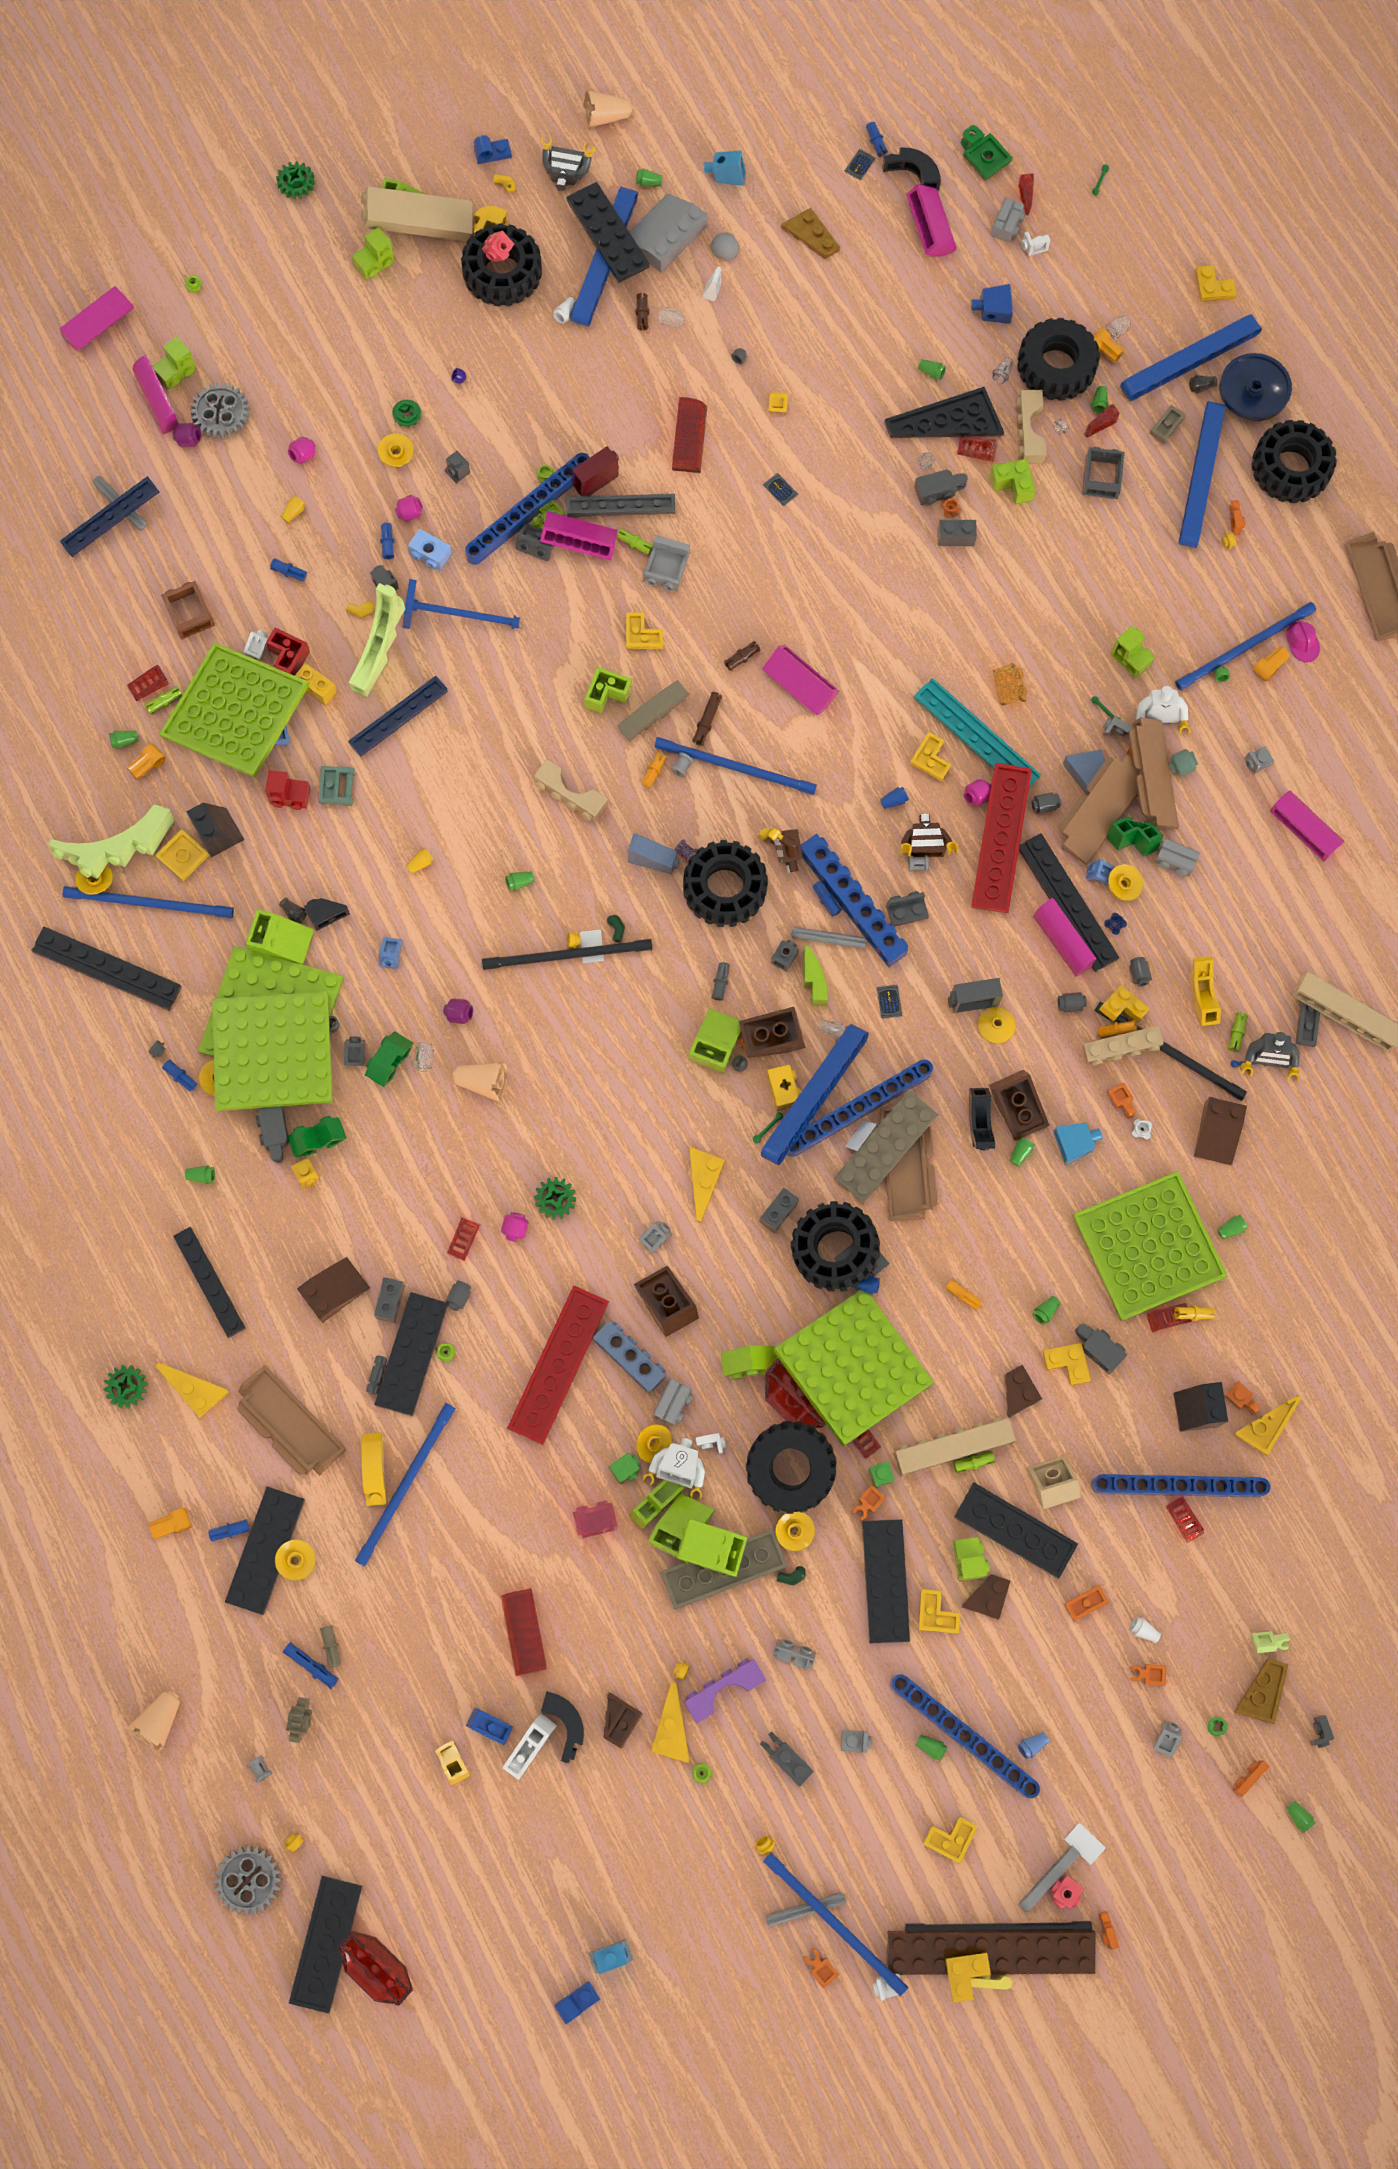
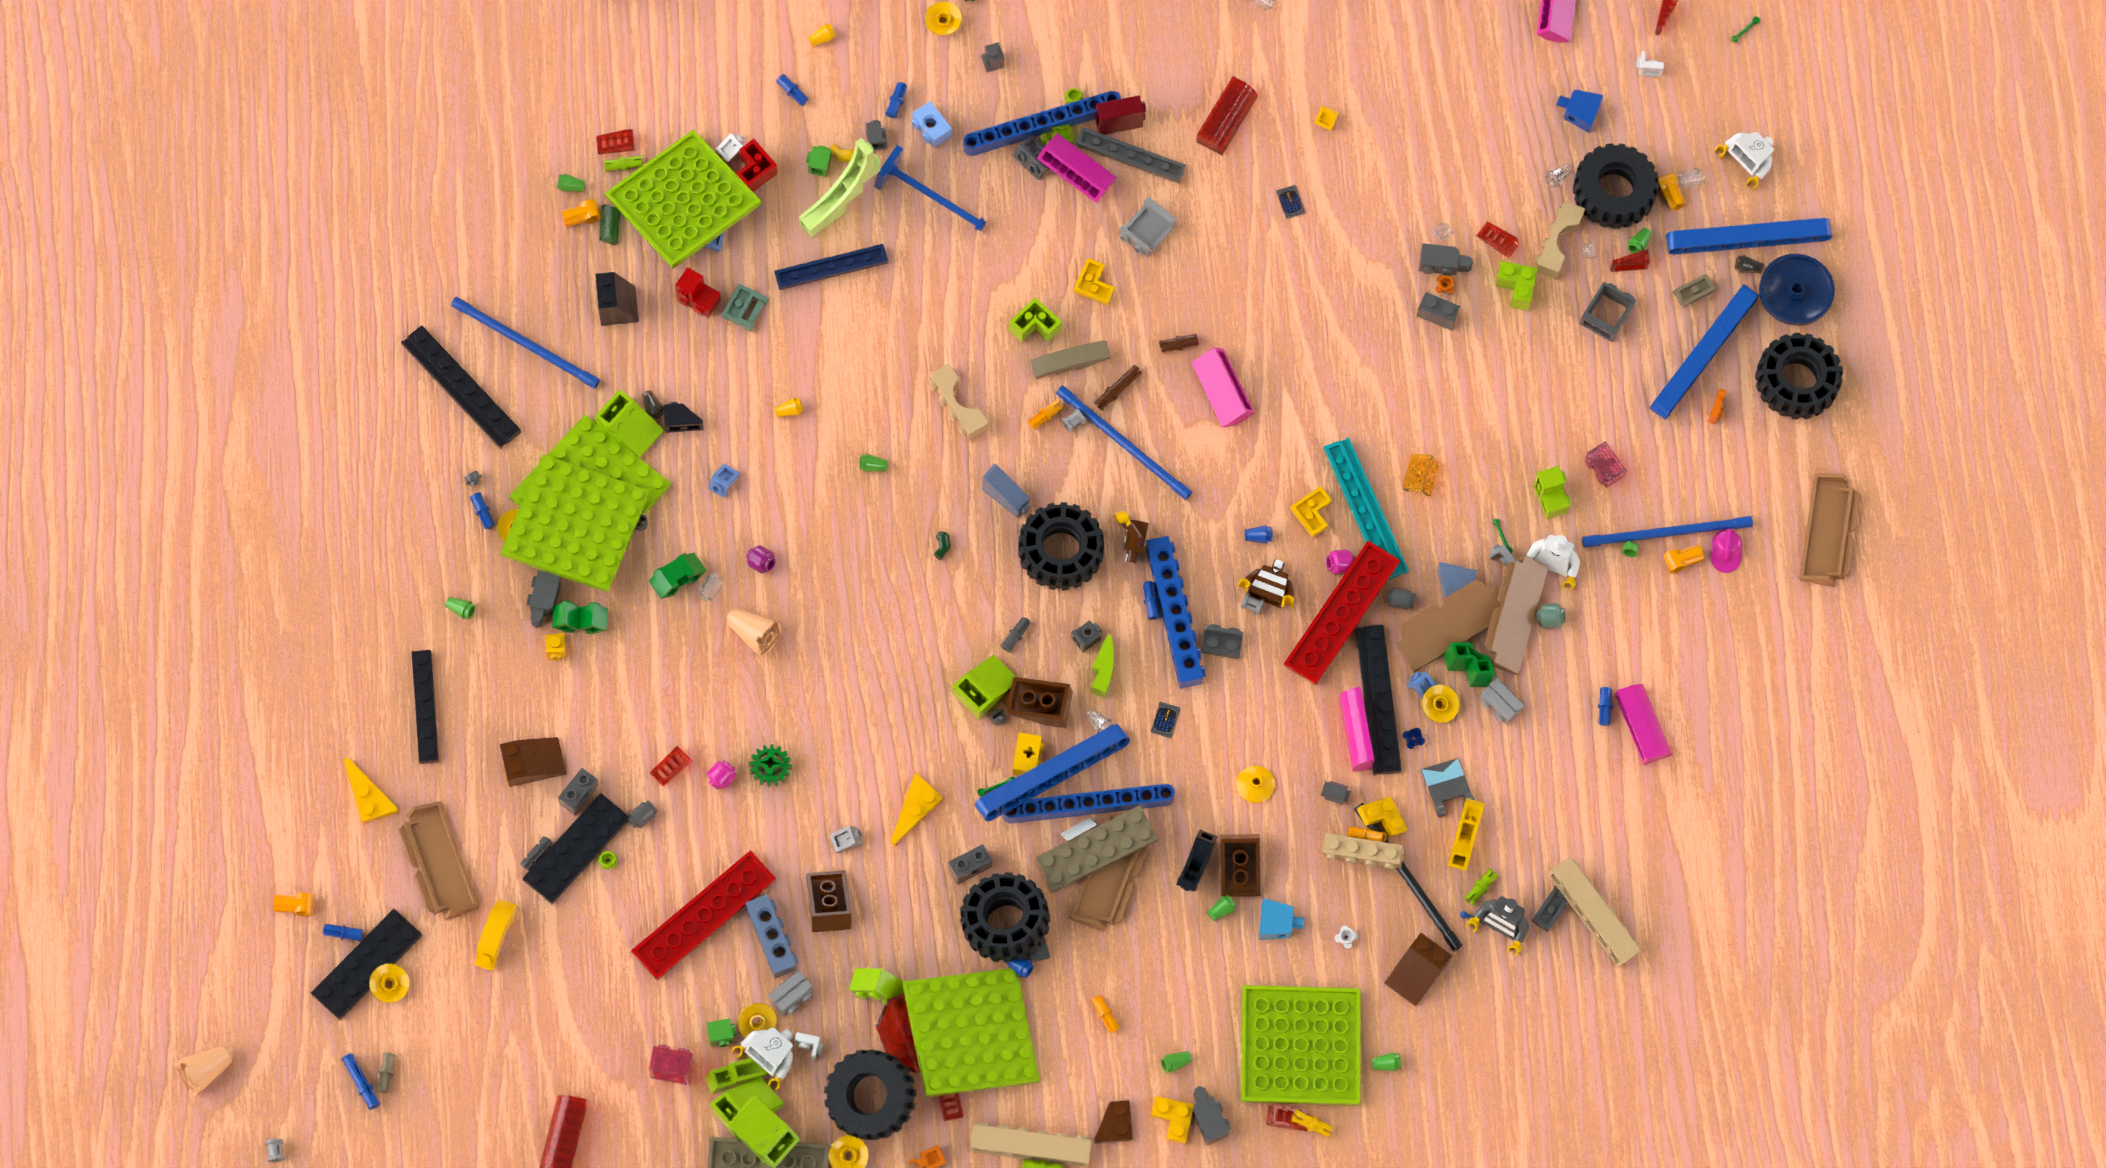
camera: 25 degrees right, 5 degrees down
yellowish green arch [48,804,175,879] -> none
yellow dish [75,865,113,895] -> none
green gear [103,1365,148,1409] -> none
yellow plate [155,829,210,882] -> none
dark orange window [161,581,215,640] -> none
dark tan gear [286,1697,312,1743] -> none
yellow brick [295,663,337,706] -> none
dark grey bracket [344,1036,365,1066] -> none
blue piece [354,1403,456,1567] -> none
dark pink head [395,495,423,522] -> none
black piece [482,939,652,970] -> none
yellow plate [567,931,581,949] -> none
white sticker [580,930,604,963] -> none
lime pin [616,528,653,555] -> none
clear purple bush [674,839,698,863] -> none
dark grey hinge [731,348,747,364] -> none
light grey axle [792,927,866,948] -> none
bright green brick [868,1461,895,1488] -> none
black wing [884,387,1004,438] -> none
bright green cone [918,359,946,380] -> none
dark grey window [948,978,1003,1013] -> none
light grey brick [991,198,1026,242] -> none
orange plate [1107,1083,1136,1119] -> none
dark grey brick [1129,957,1152,986] -> none
yellow plate [1195,265,1237,301] -> none
yellow plate [1221,532,1236,549] -> none
light grey bracket [1245,746,1275,774] -> none
none -> clear green tile [599,204,620,245]
none -> bright green brick [806,146,832,177]
none -> dark grey flag [1421,758,1475,817]
none -> clear pink brick [1585,441,1627,488]
none -> blue axle [1597,687,1613,726]
none -> white torso [1715,132,1774,191]

